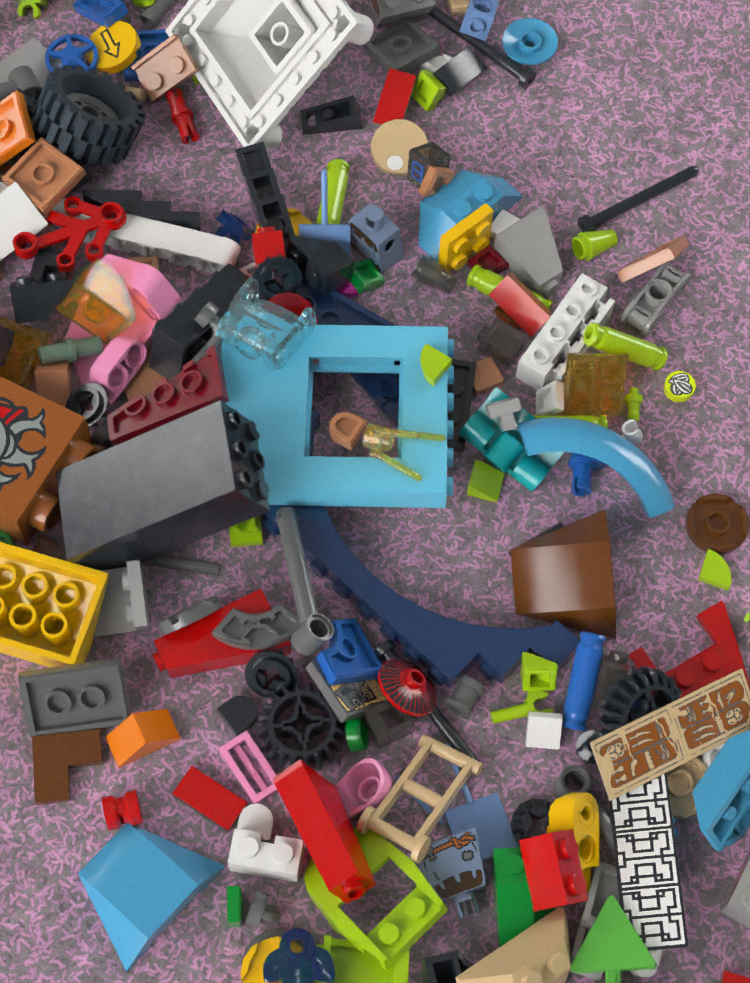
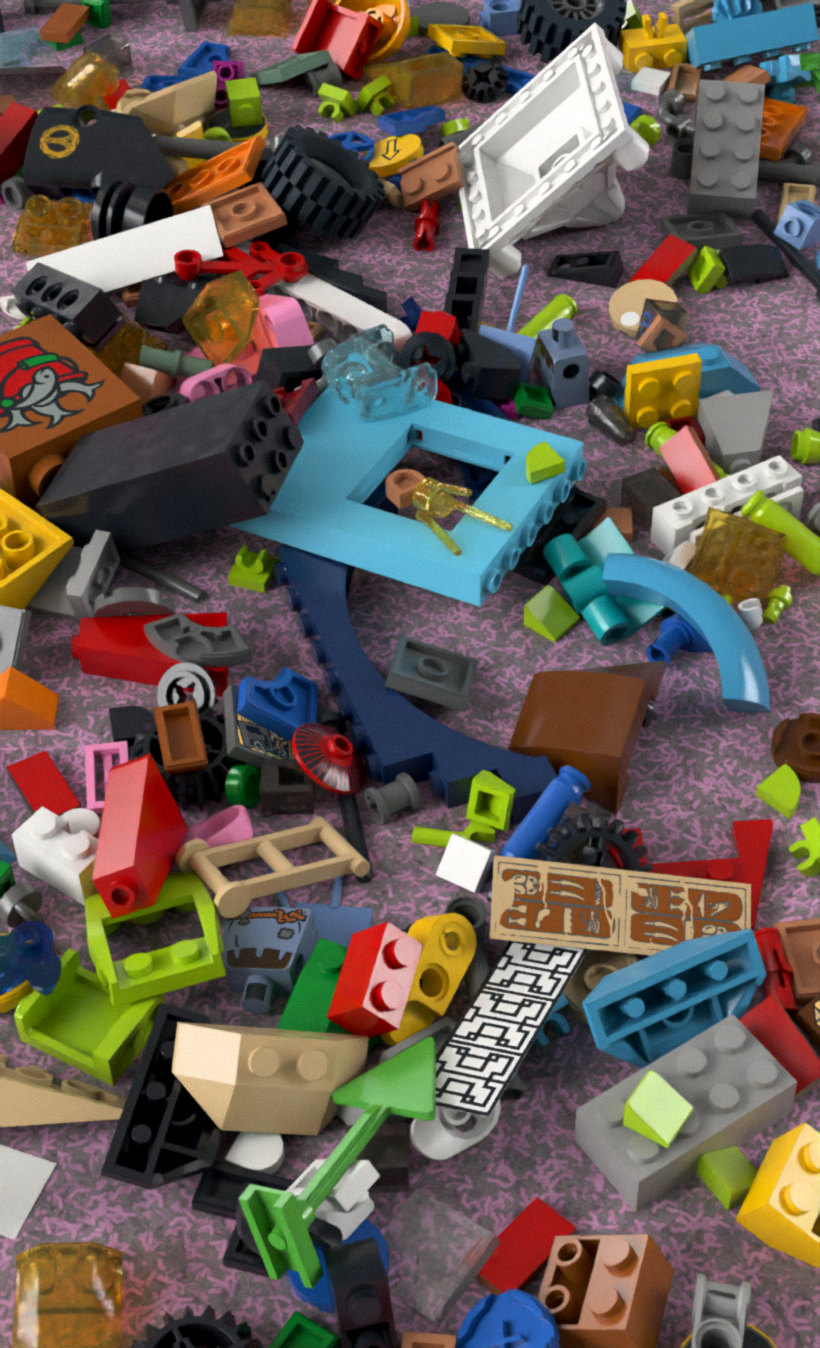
camera: 30 degrees right, 20 degrees down
dark grey piece [275,507,334,656] -> none
light grey tile [485,396,522,431] -> none
none -> dark orange tile [153,701,209,775]
none -> dark grey tile [385,635,478,712]
none -> black tile [589,368,624,407]

